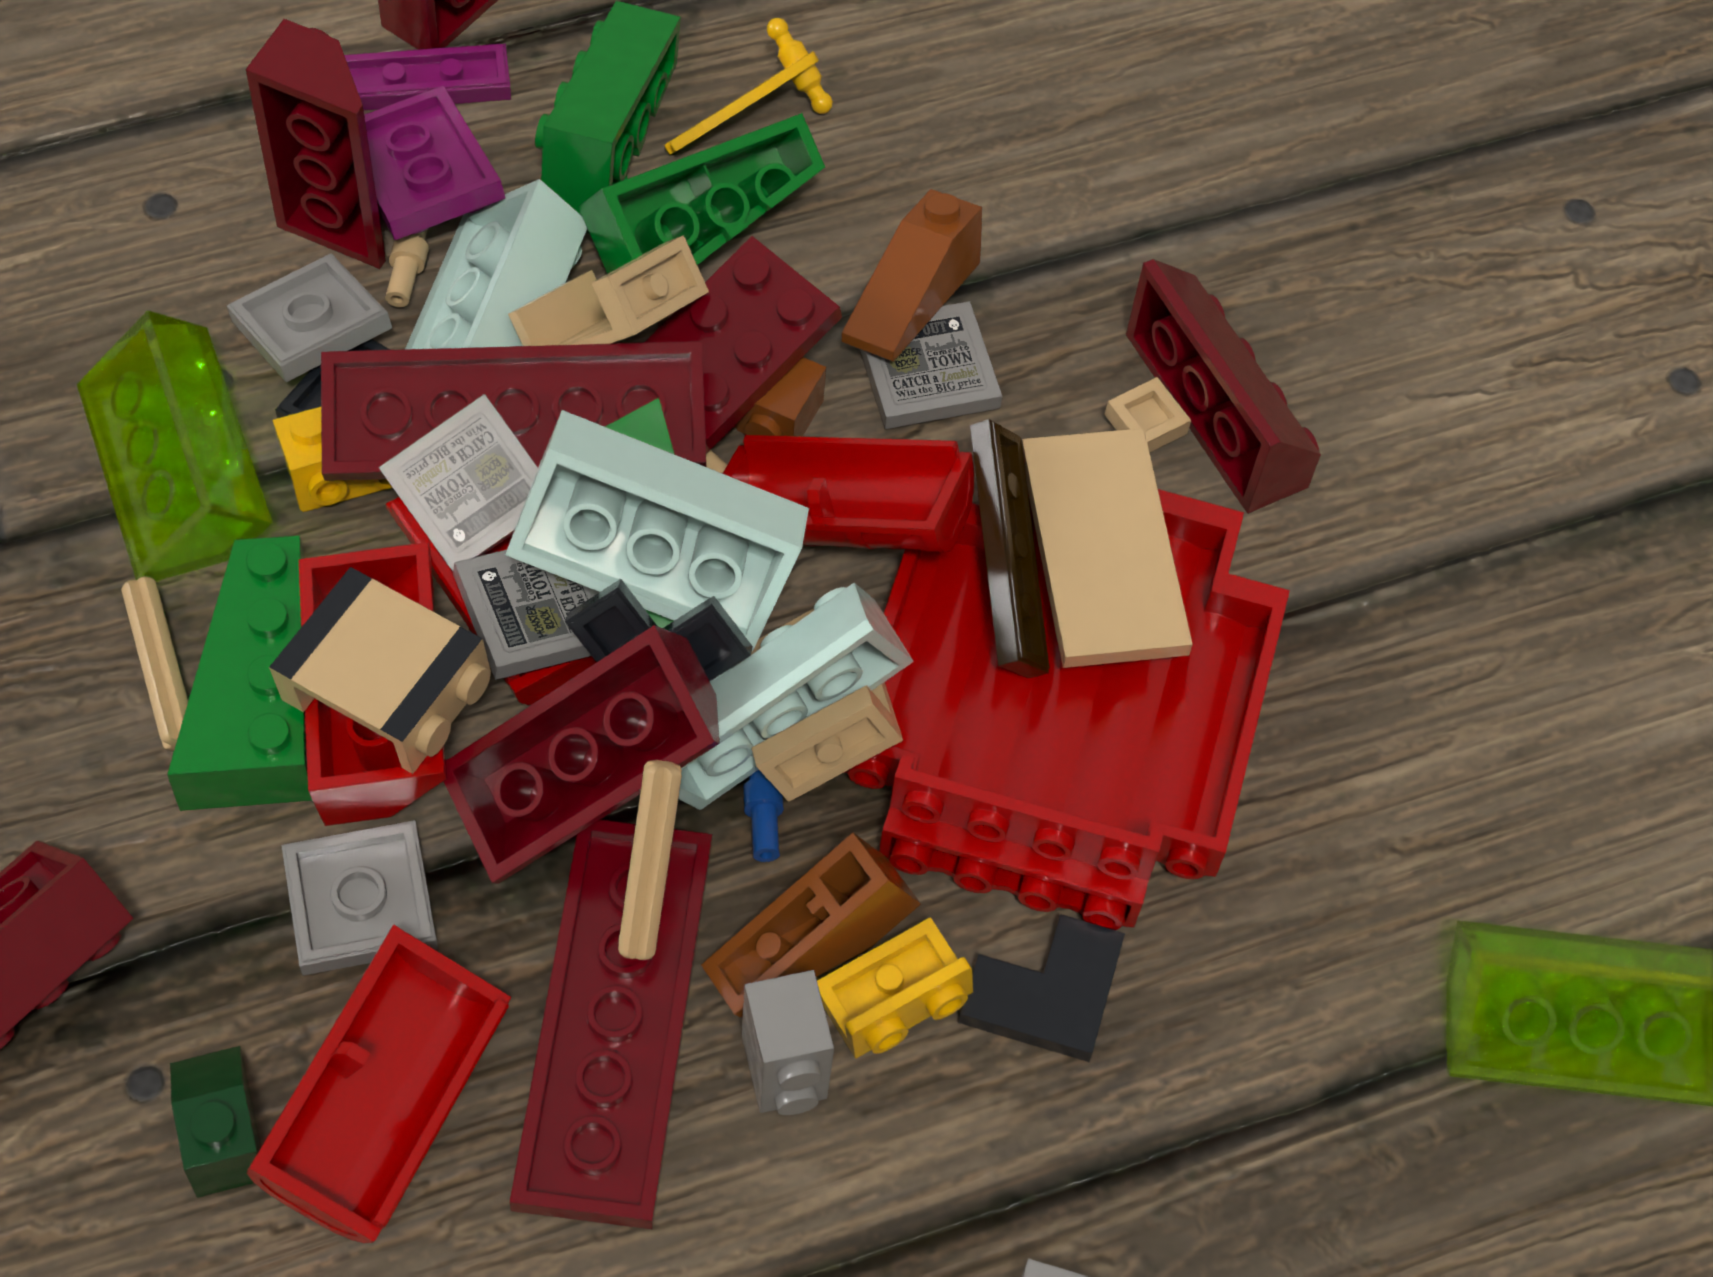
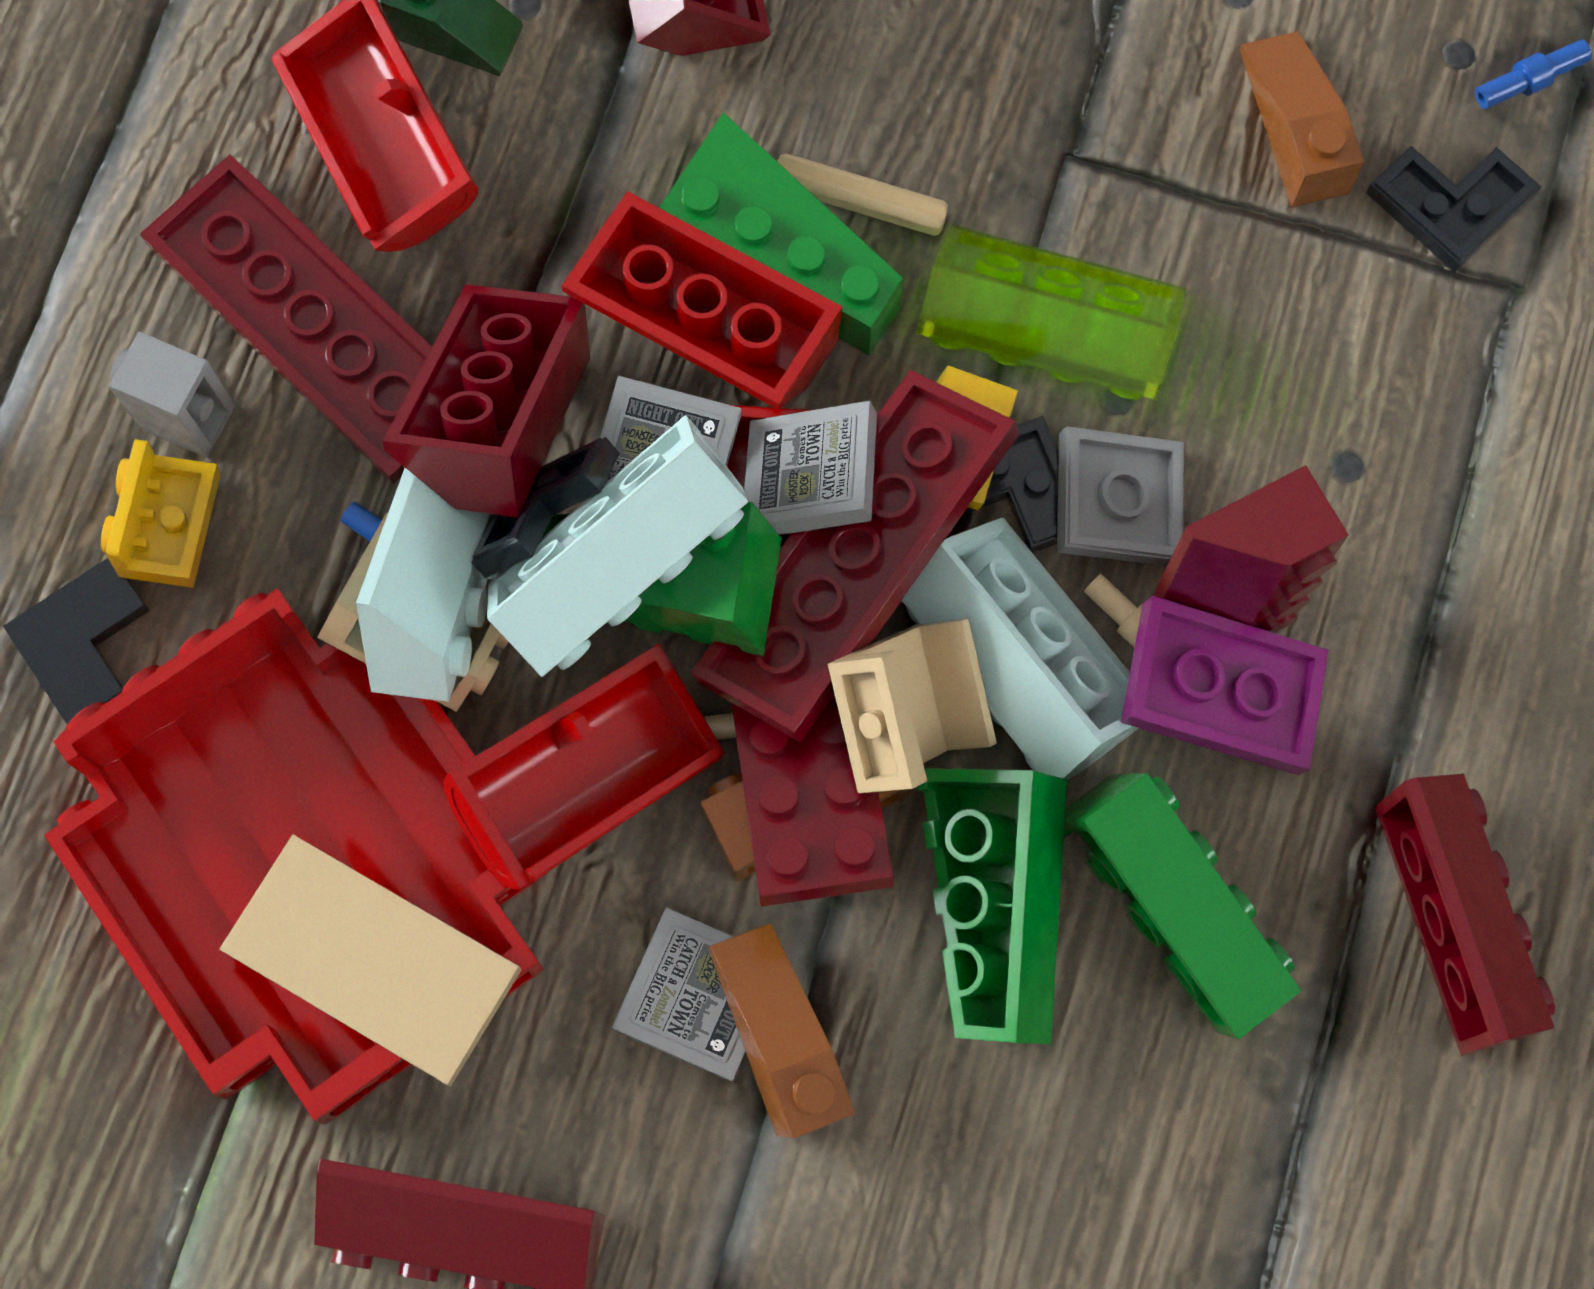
camera: 135 degrees right, 15 degrees up
tan panel [269,567,491,774] -> none
light grey tile [281,820,438,976] -> none
magenta tile [345,43,511,110] -> none
tan axle [618,760,682,960] -> none
yellow piece [664,18,833,155] -> none
dark orange slope [701,833,921,1018] -> none
dark brown tile [970,419,1050,678] -> none
tan plate [1105,377,1191,452] -> none

